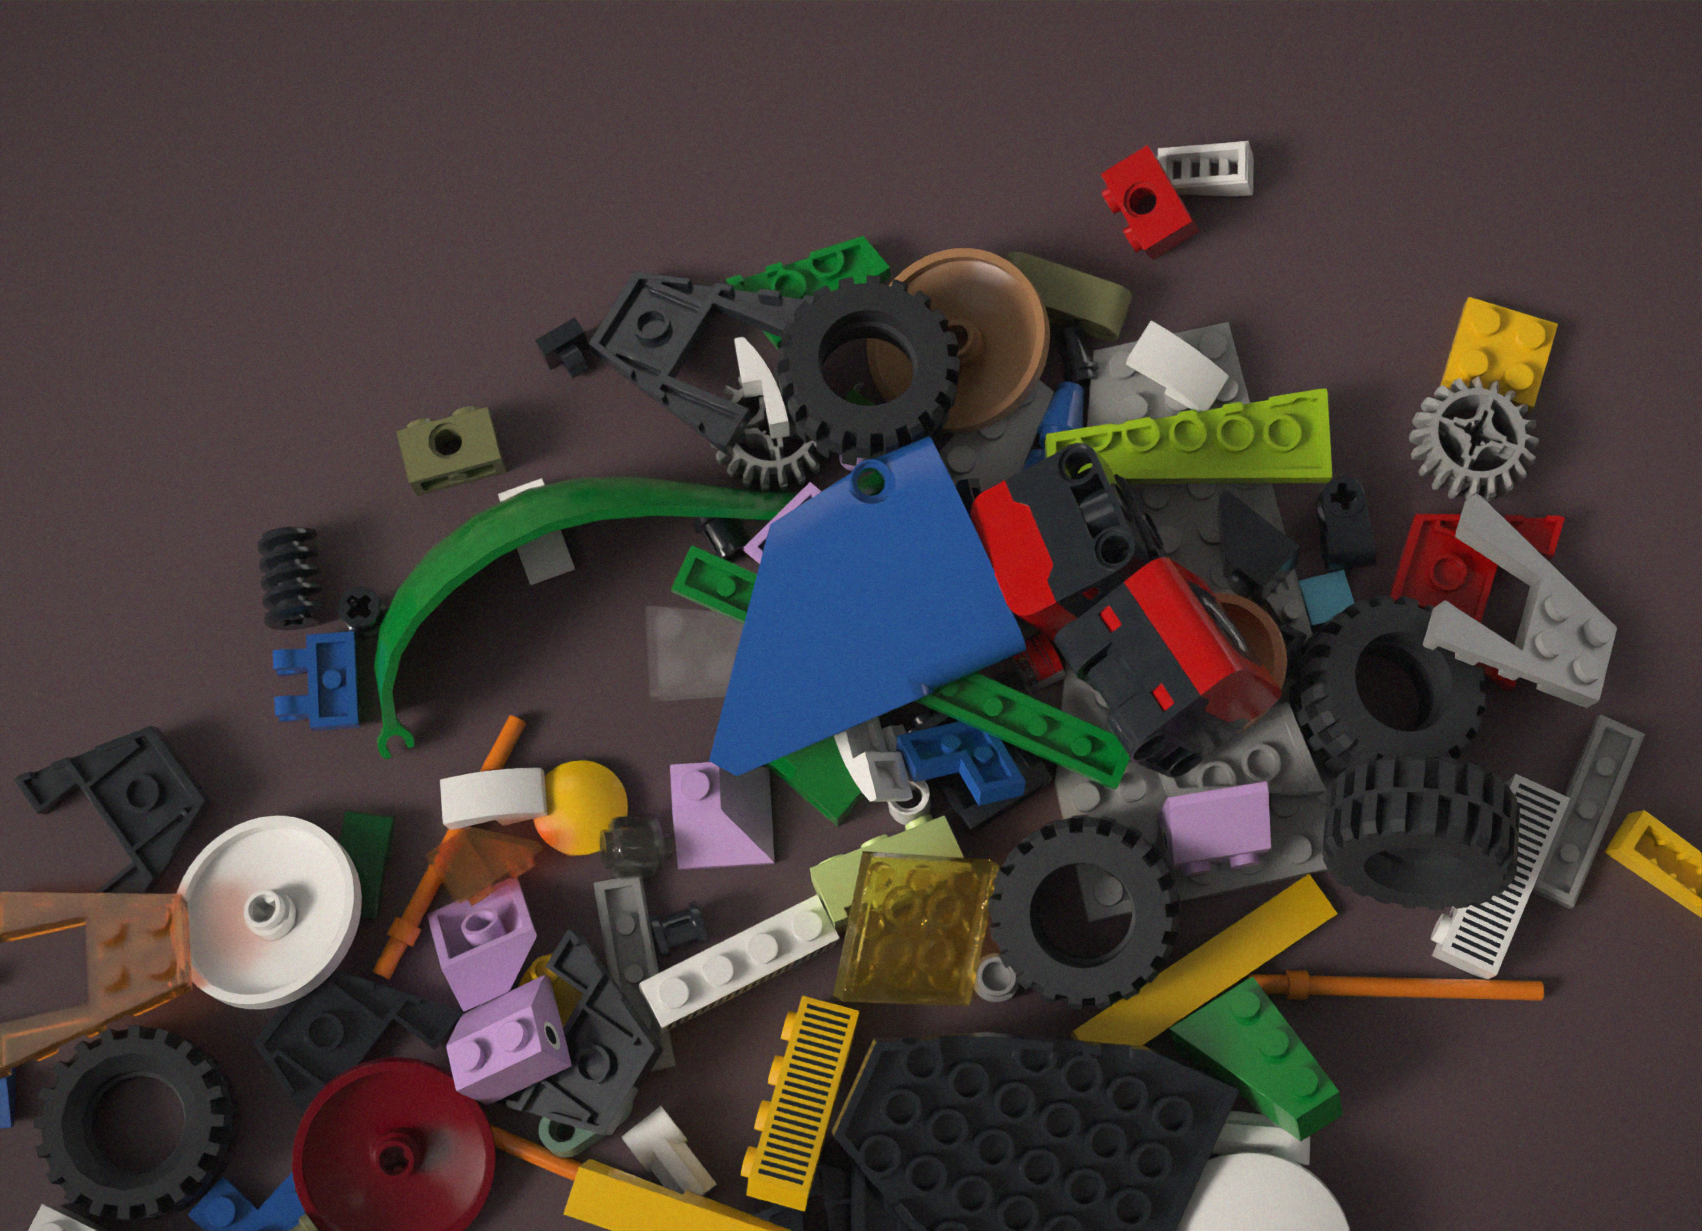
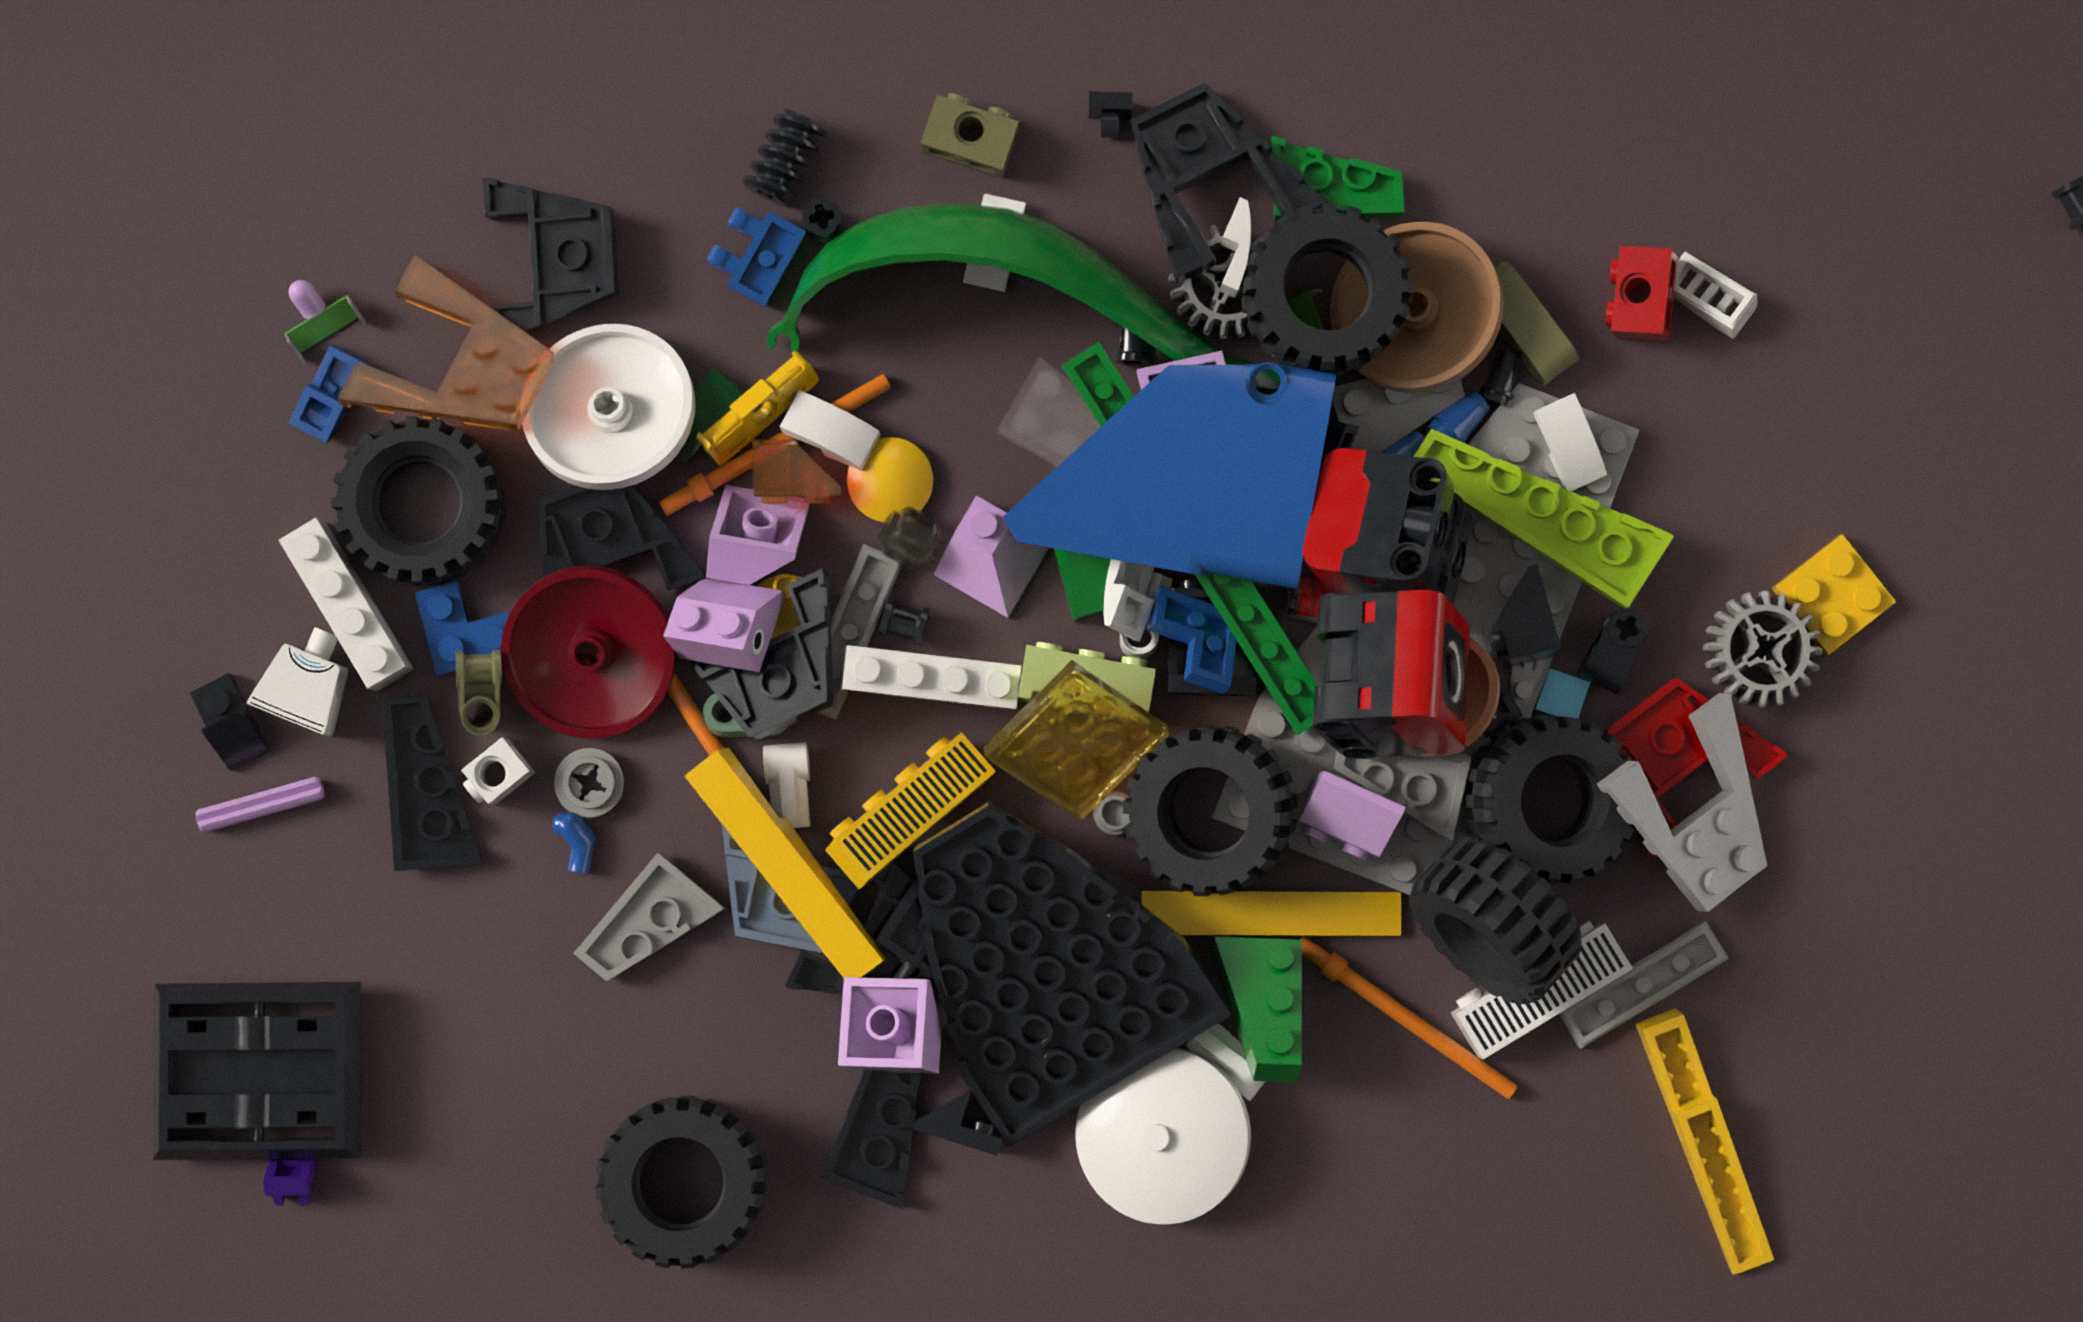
camera: 30 degrees right, 10 degrees up
none -> yellow piece [696,351,819,465]

